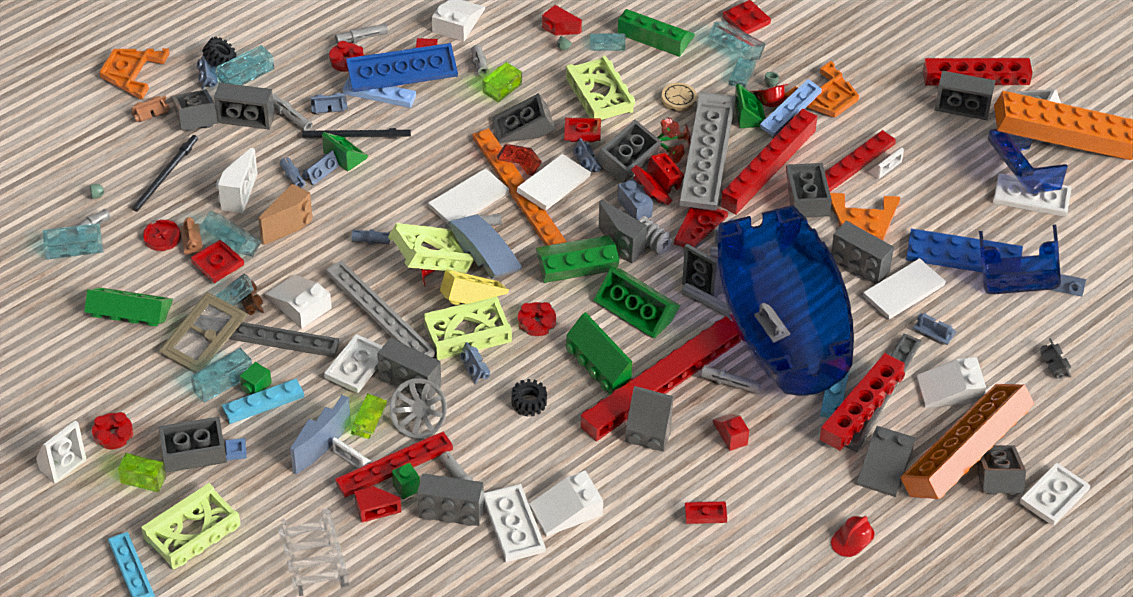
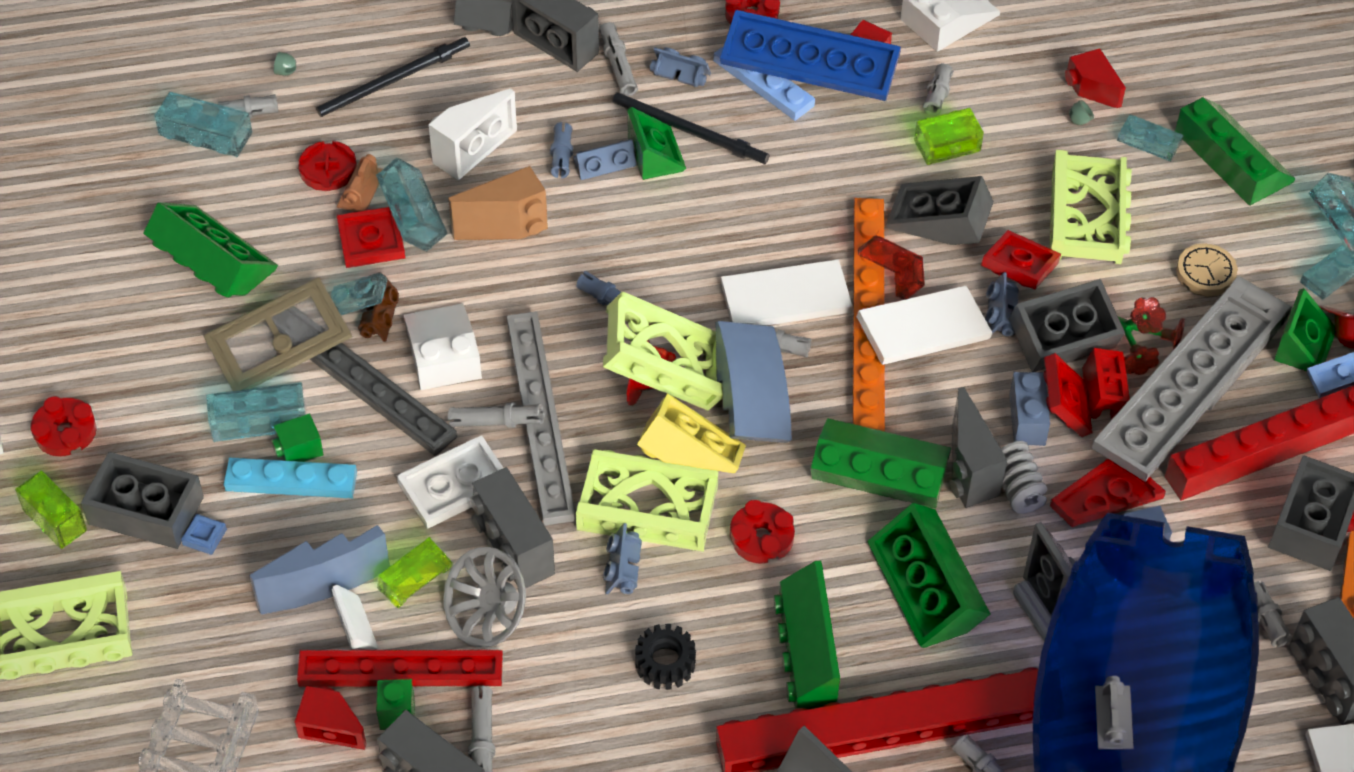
camera: 30 degrees right, 5 degrees up
none -> light grey pin [448,402,544,428]

